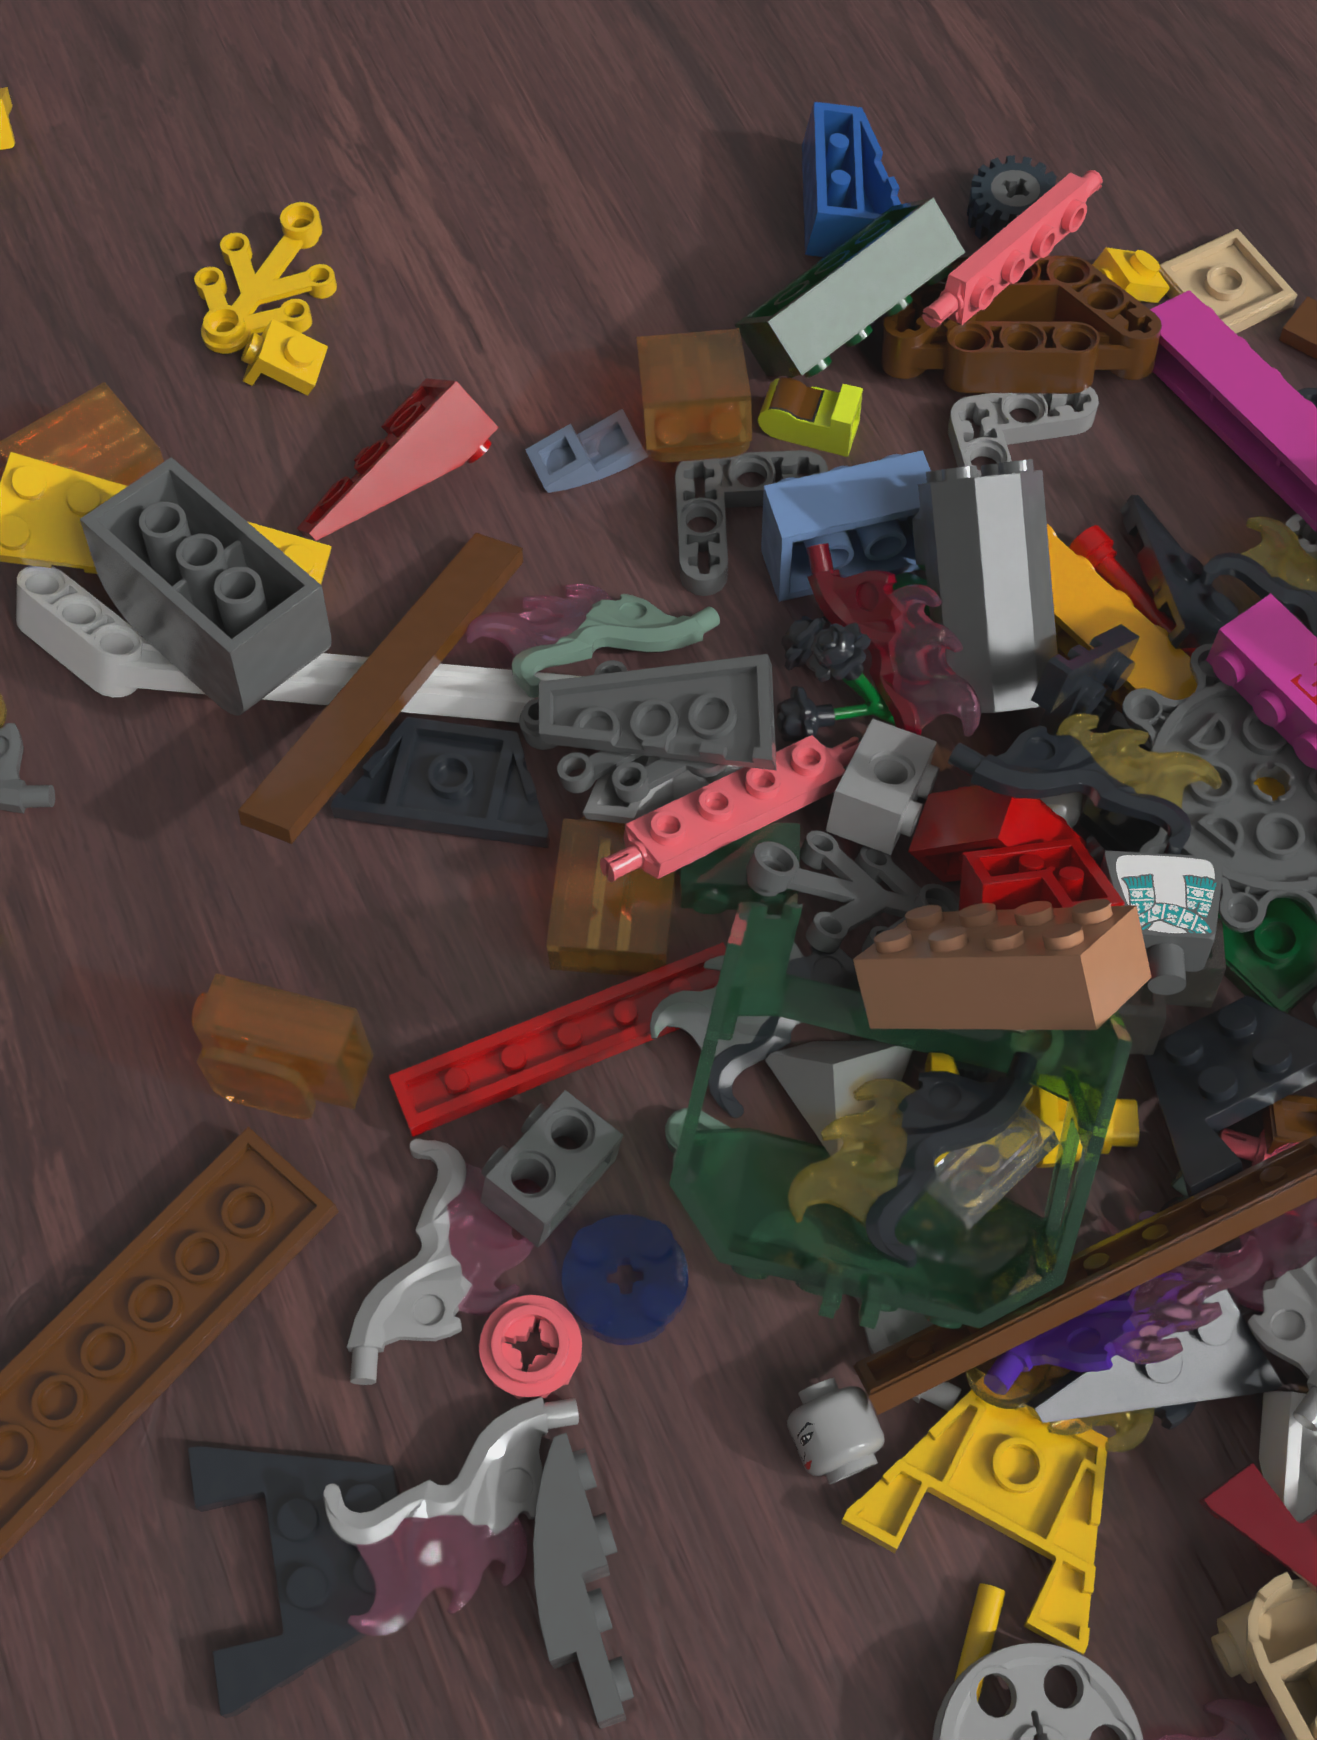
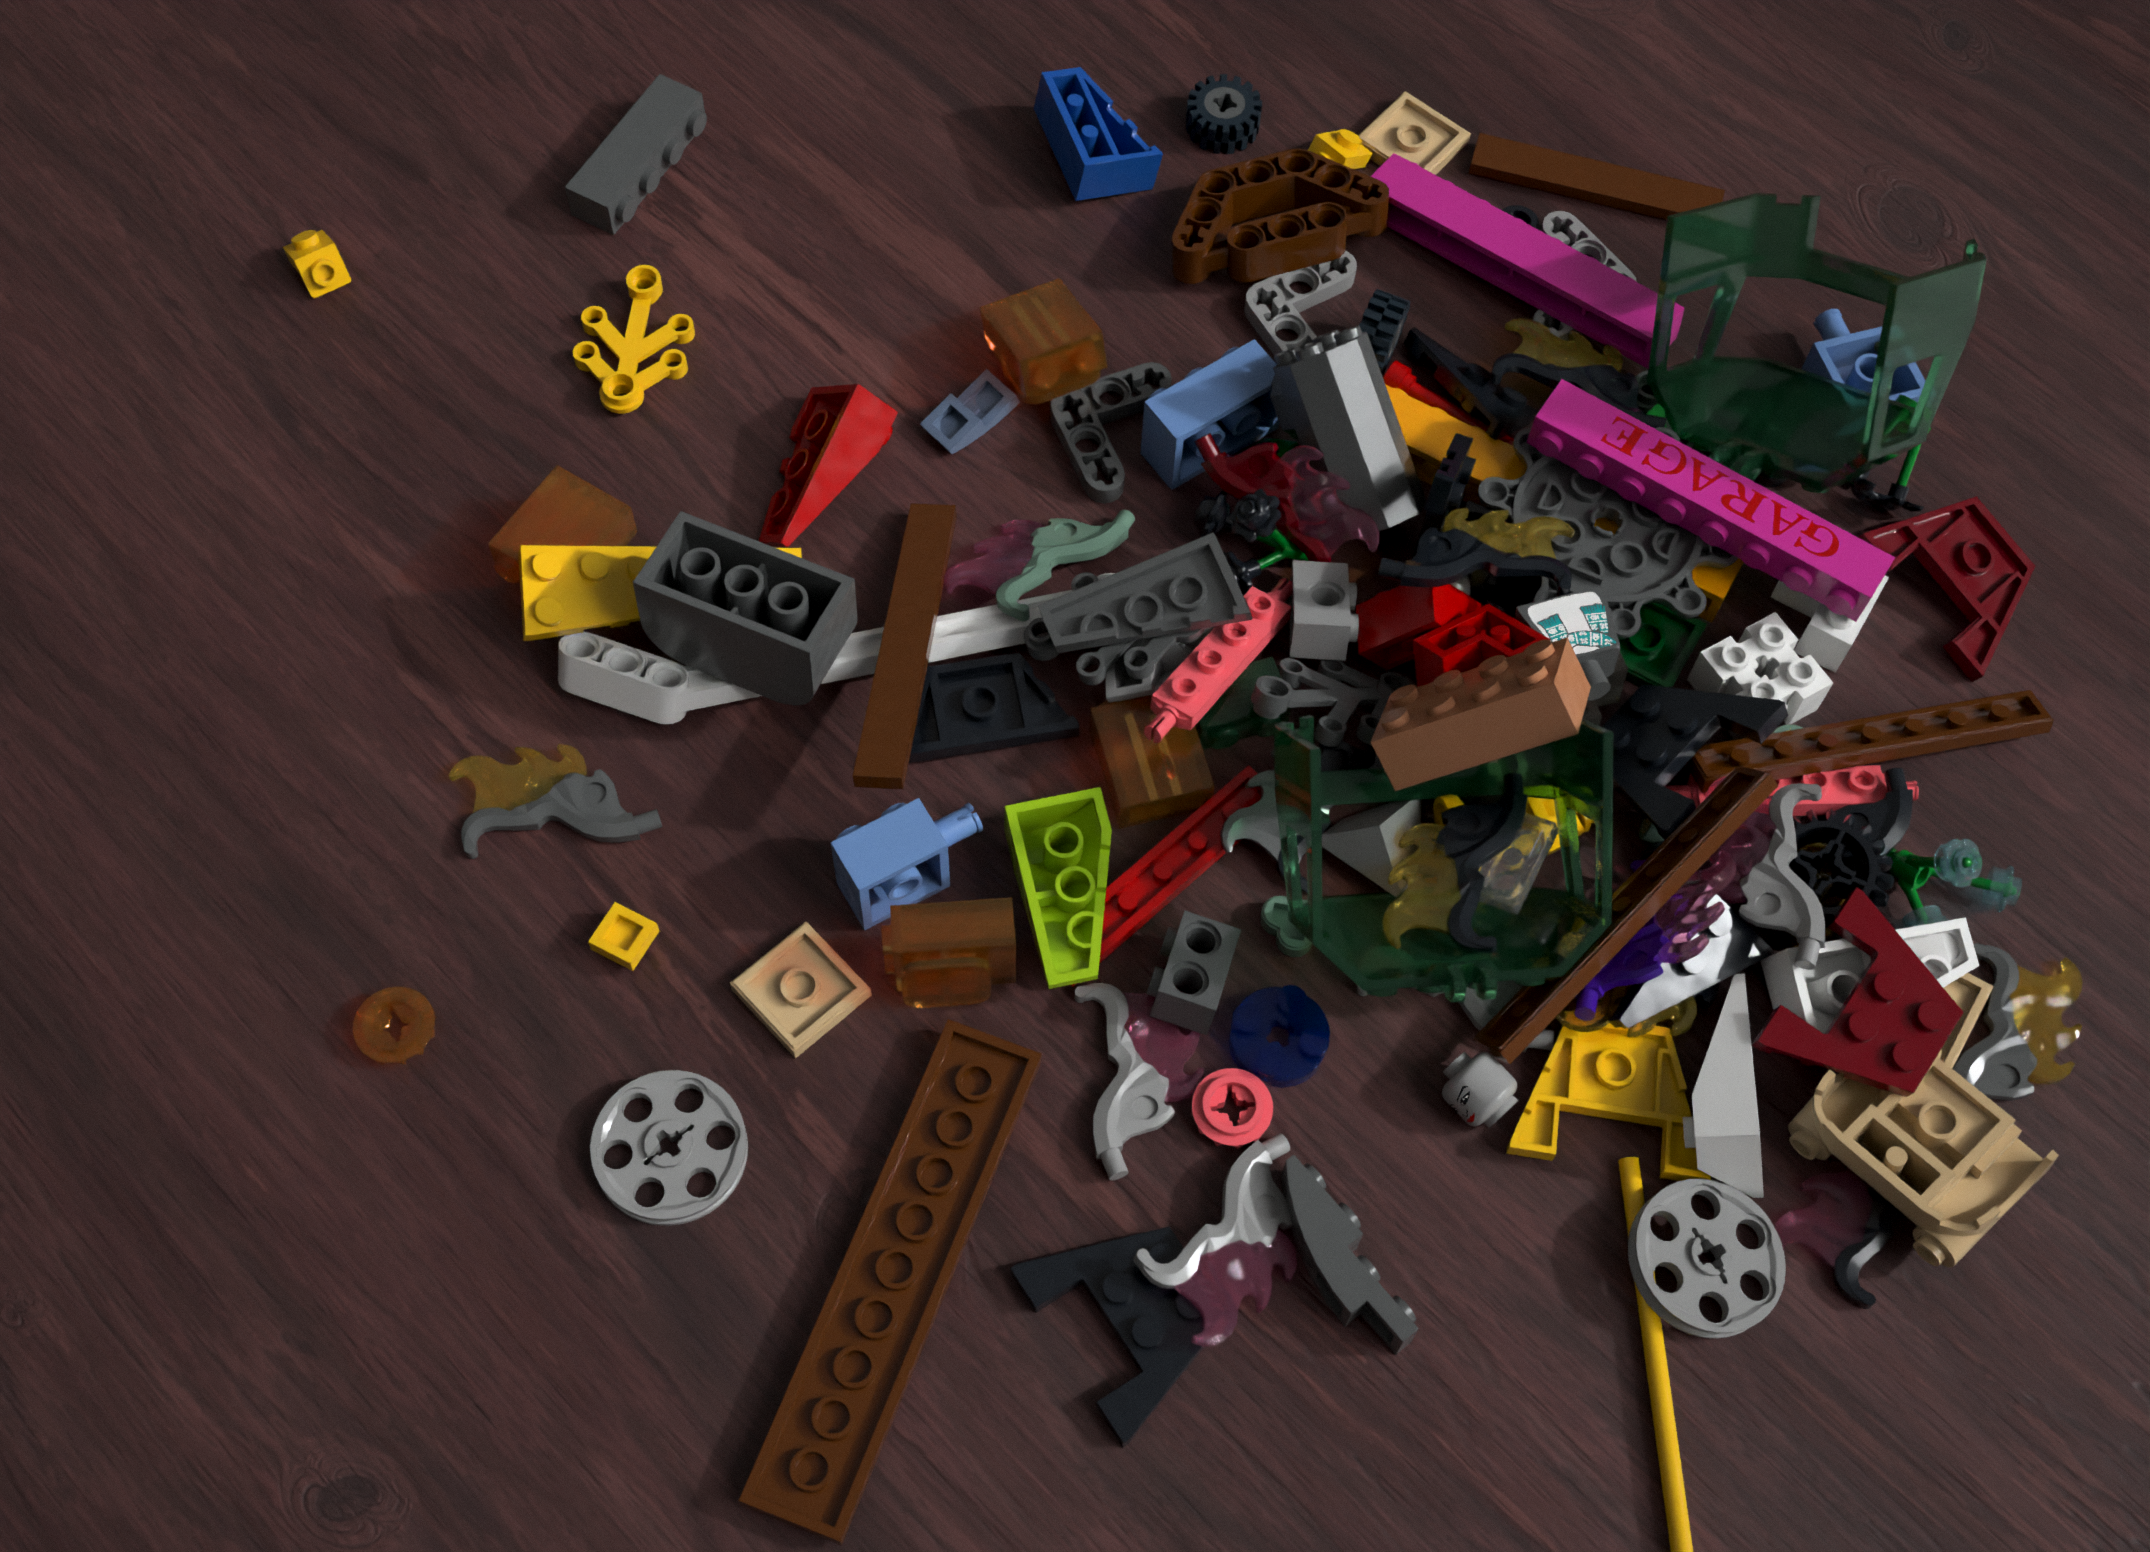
camera: 25 degrees left, 0 degrees up
yellow bracket [241,319,328,396] -> none
brick [734,198,965,378] -> none
neon yellow leg [758,377,863,457] -> none
coral plate [922,170,1103,328] -> none
none -> dark grey brick [565,74,707,235]
none -> tan tile [730,921,872,1059]
none -> medium blue brick [831,798,983,931]
none -> lime wedge [1004,787,1112,989]
none -> black wheel [1359,289,1411,375]
none -> white wedge [1683,974,1764,1198]

